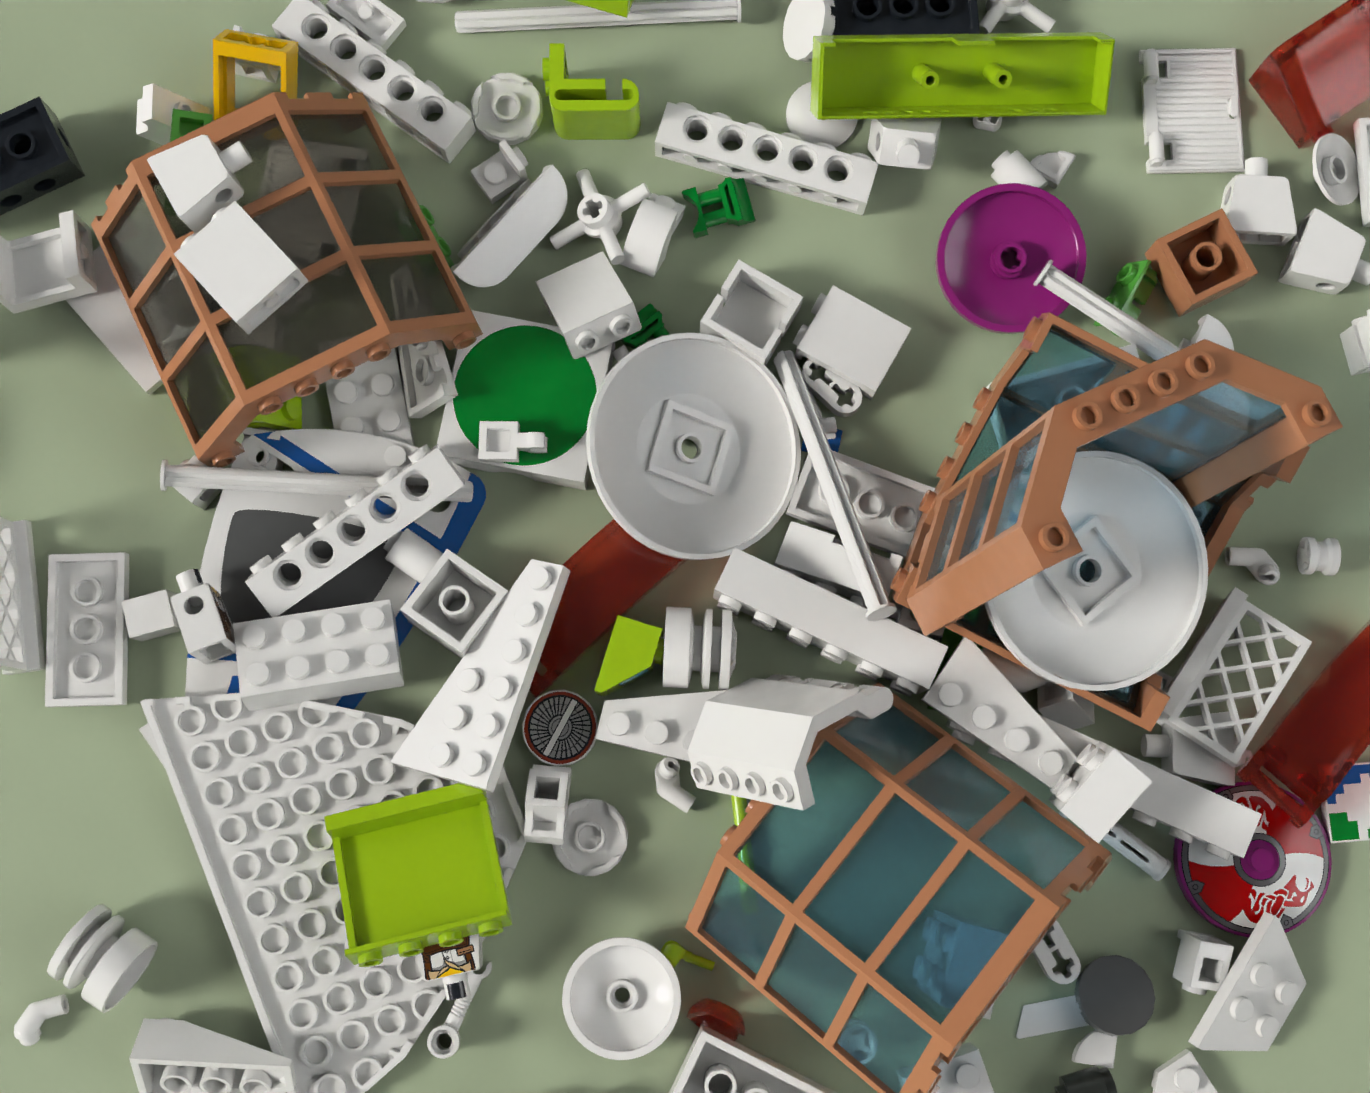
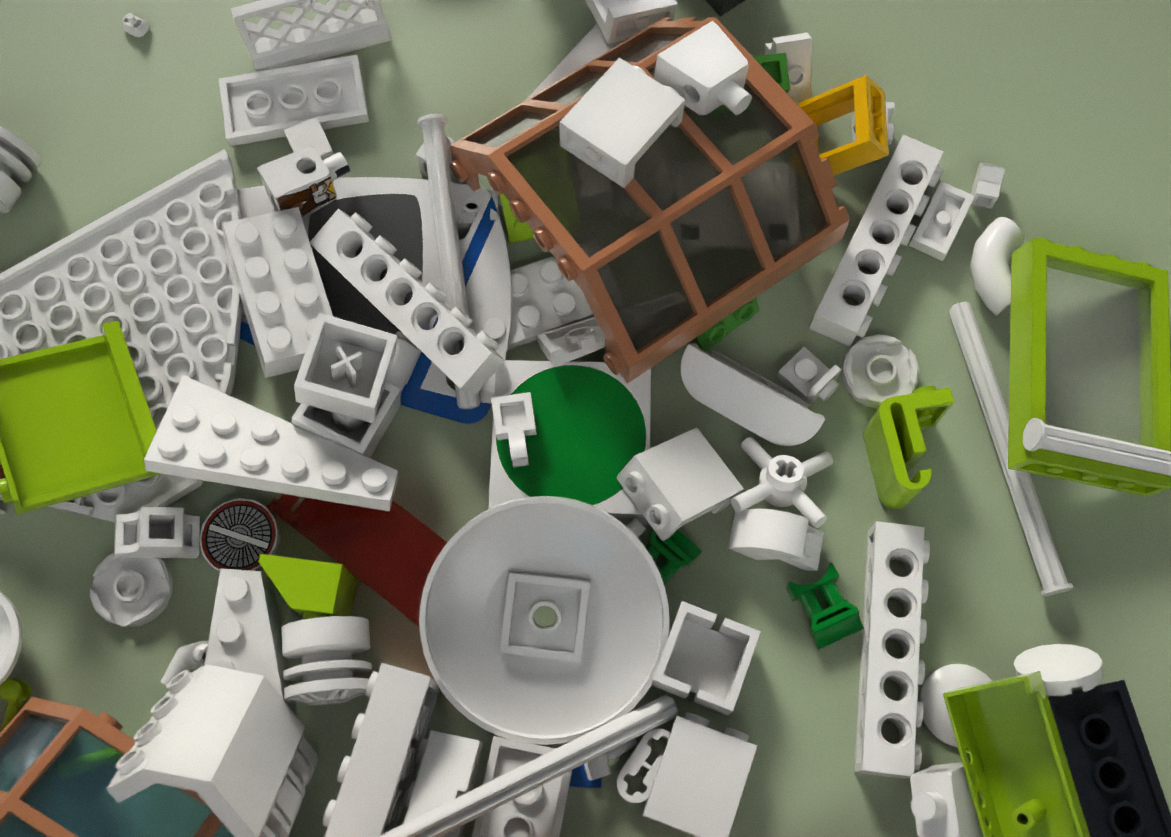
camera: 85 degrees right, 10 degrees down
none -> white brick [294,313,397,423]

